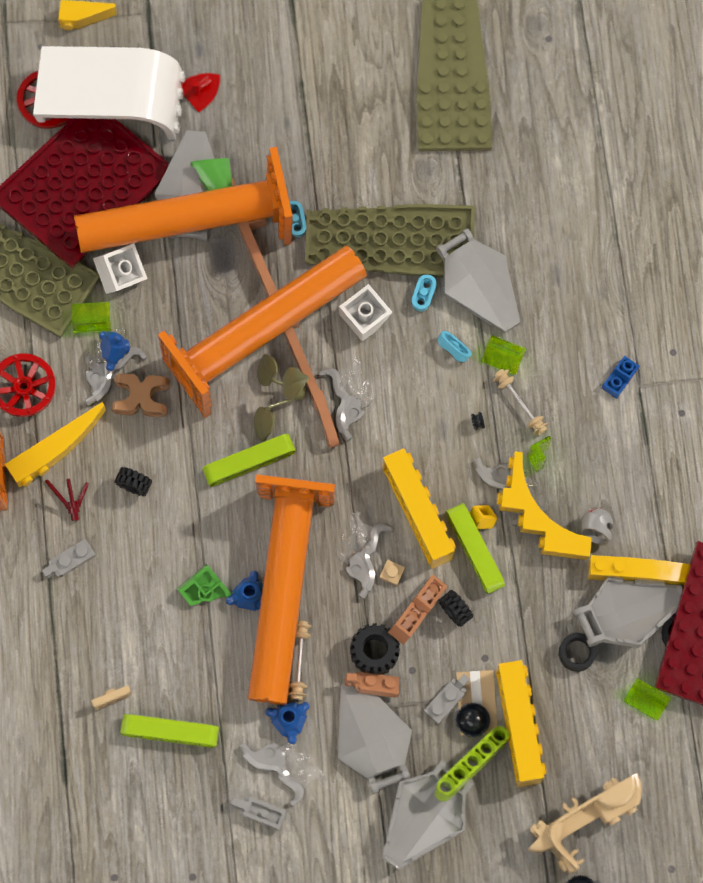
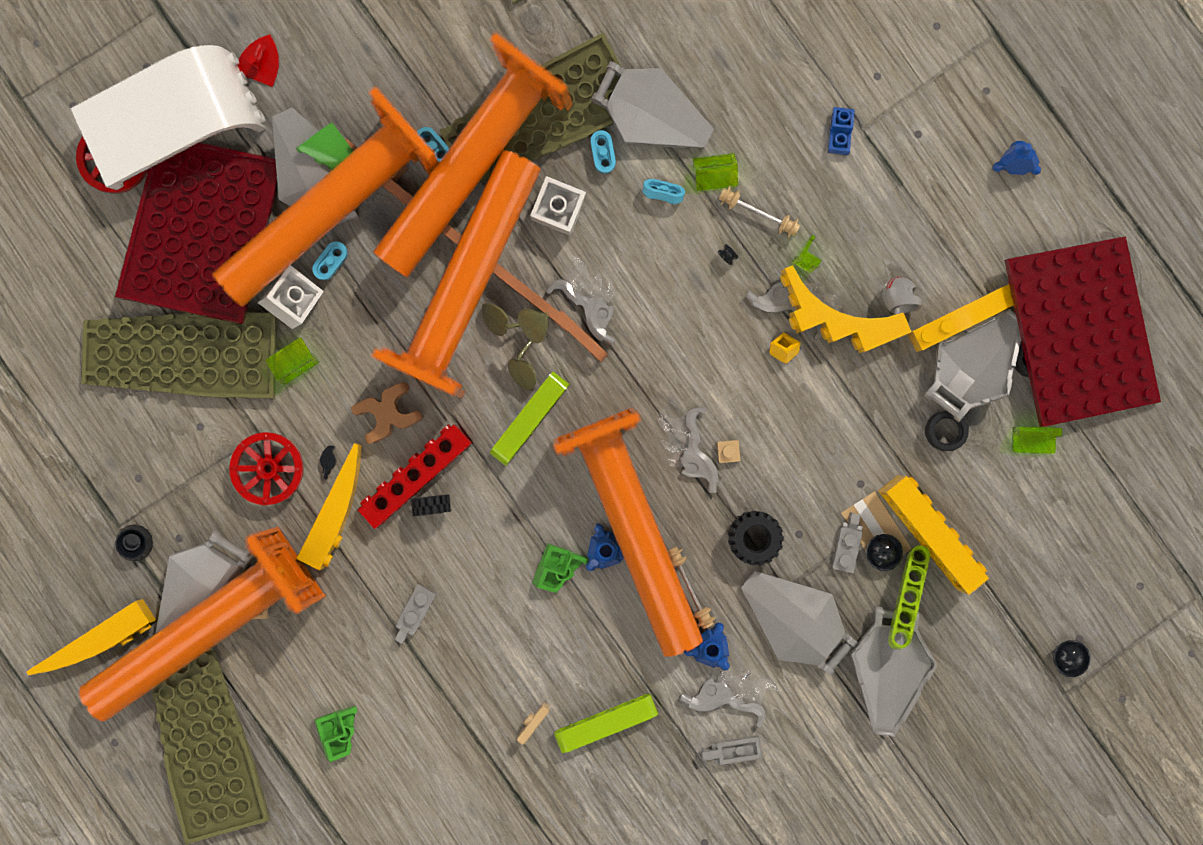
camera: 30 degrees left, 15 degrees up
dark red plant [45,478,89,521] -> none
yellow slope [58,0,117,30] -> none
light grey piece [85,328,146,406] -> none
blue rock [99,331,130,371] -> none
nougat hinge [344,672,399,698] -> none
yellow brick [382,448,456,569] -> none
nougat slope [388,574,448,645] -> none
black tyre [439,590,473,627] -> none
lime beam [445,503,505,594] -> none
tan piece [527,773,642,874] -> none
none -> medium azure plate [312,241,348,281]
none -> black piece [320,445,337,479]
none -> red brick [358,424,473,529]
none -> orange piece [373,32,573,278]

